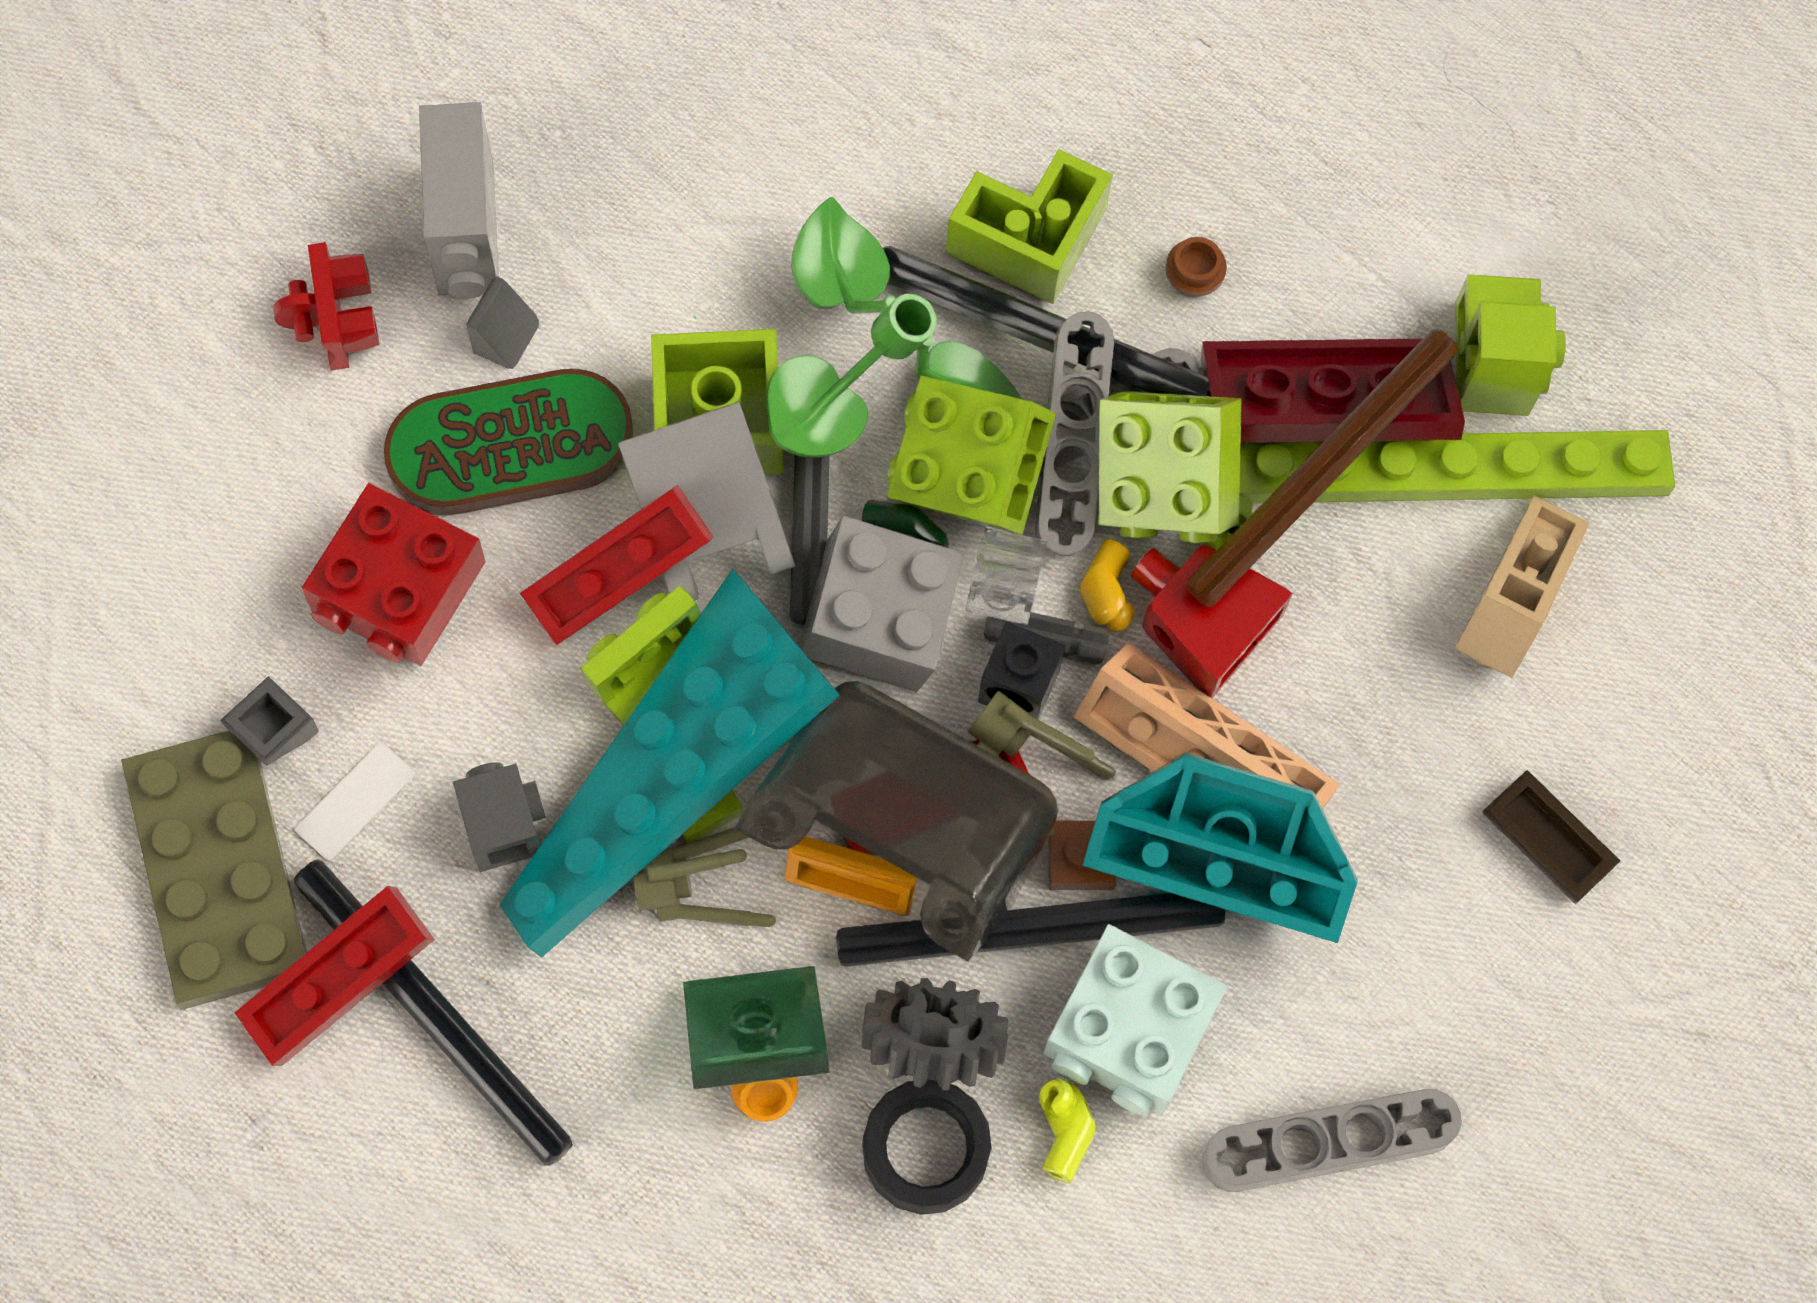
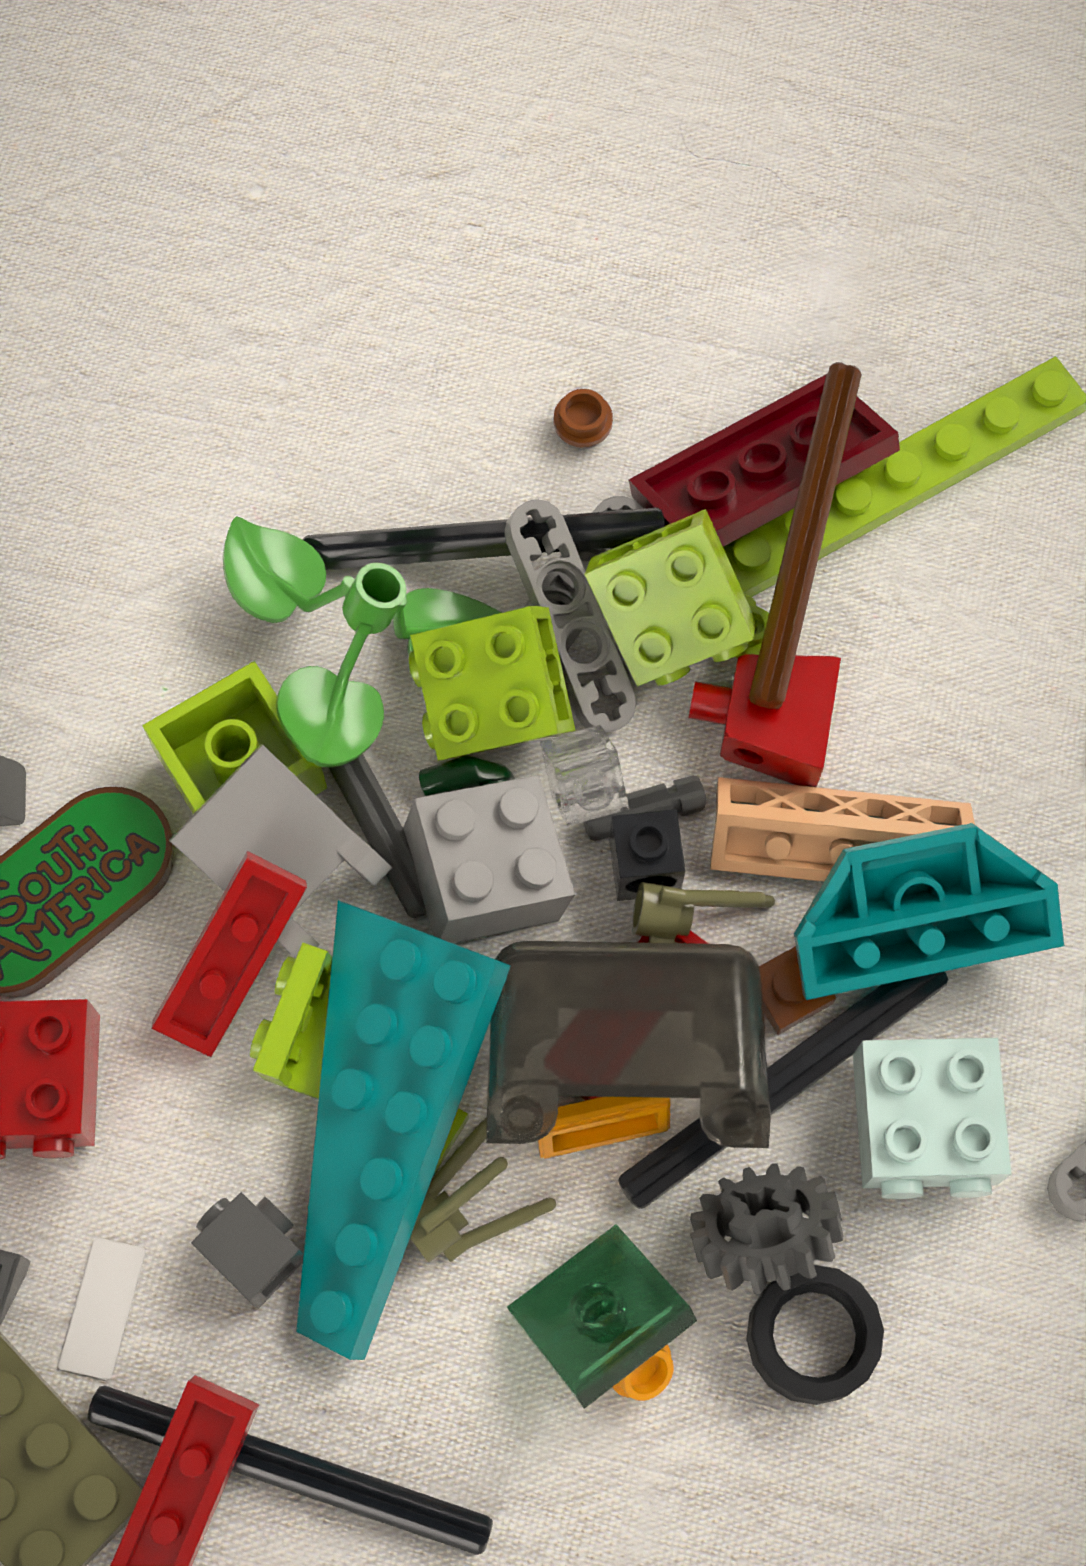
camera: 25 degrees left, 0 degrees up
lime brick [946,149,1113,304] -> none
neon yellow arm [1039,1078,1096,1184] -> none
yellow arm [1080,539,1135,632] -> none
lime brick [1455,274,1566,416] -> none
tan slope [1455,495,1590,678] -> none

